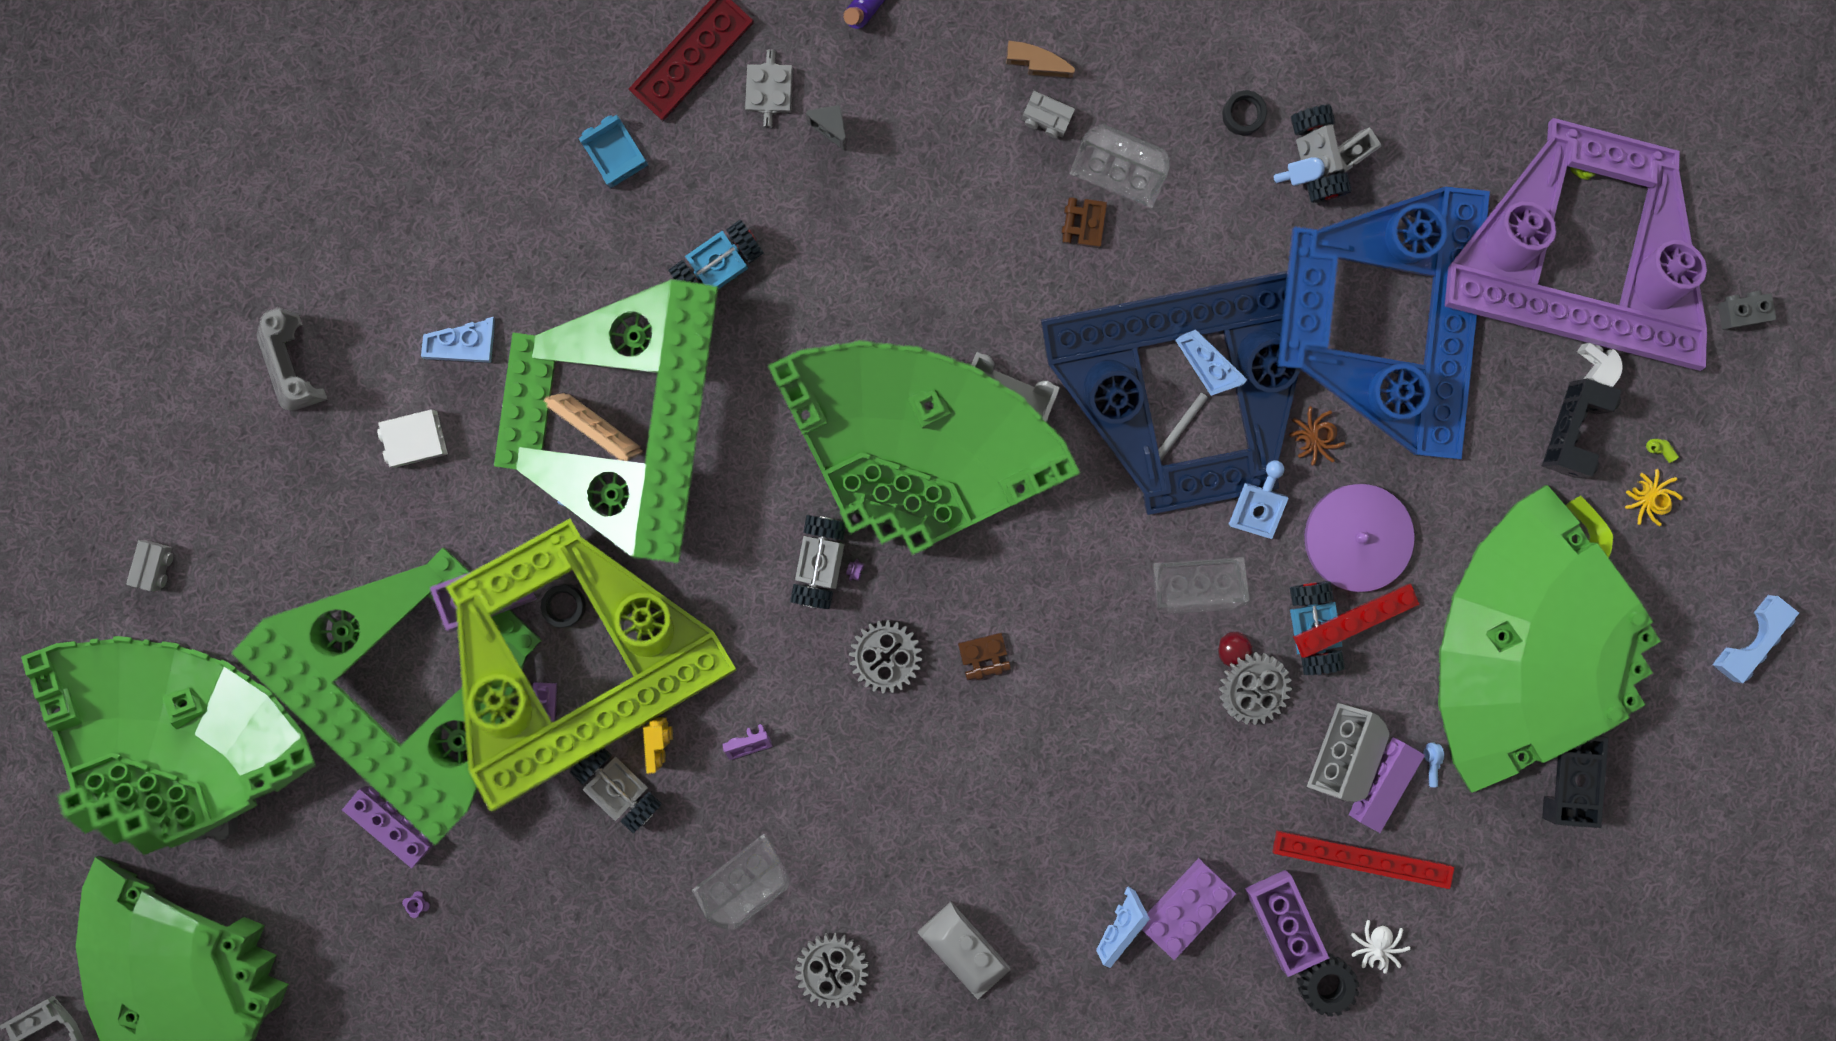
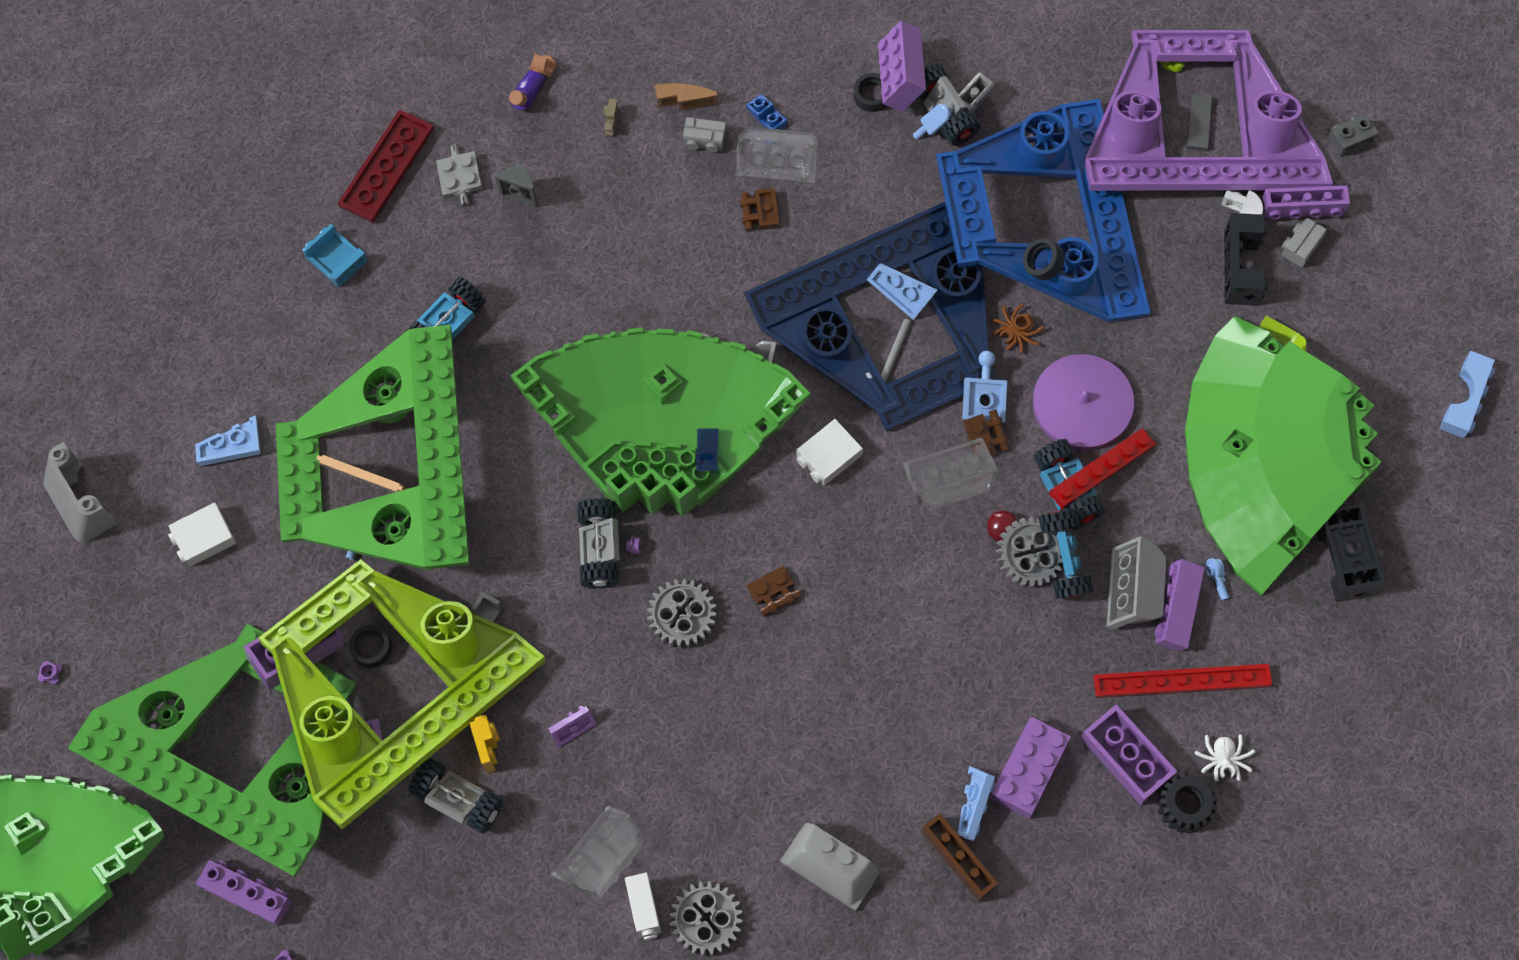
camera: 20 degrees left, 20 degrees down
yellow animal [1625,469,1683,526] -> none
lime arm [1646,439,1679,463] -> none
none -> medium lavender plate [38,661,63,684]
none -> flat silver panel [471,592,503,623]
none -> dark tan plate [603,98,619,137]
none -> white brick [625,872,661,941]
none -> clear blue slope [696,428,719,471]
none -> blue slope [746,94,788,136]
none -> white brick [796,419,863,486]
none -> medium lavender brick [878,20,926,112]
none -> reddish brown brick [921,813,998,902]
none -> reddish brown plate [962,409,1010,460]
none -> black tyre [1023,238,1065,280]
none -> black plate [1038,508,1094,599]
none -> dark grey tile [1187,94,1212,151]
none -> medium lavender brick [1261,185,1350,220]
none -> light grey brick [1282,218,1327,268]

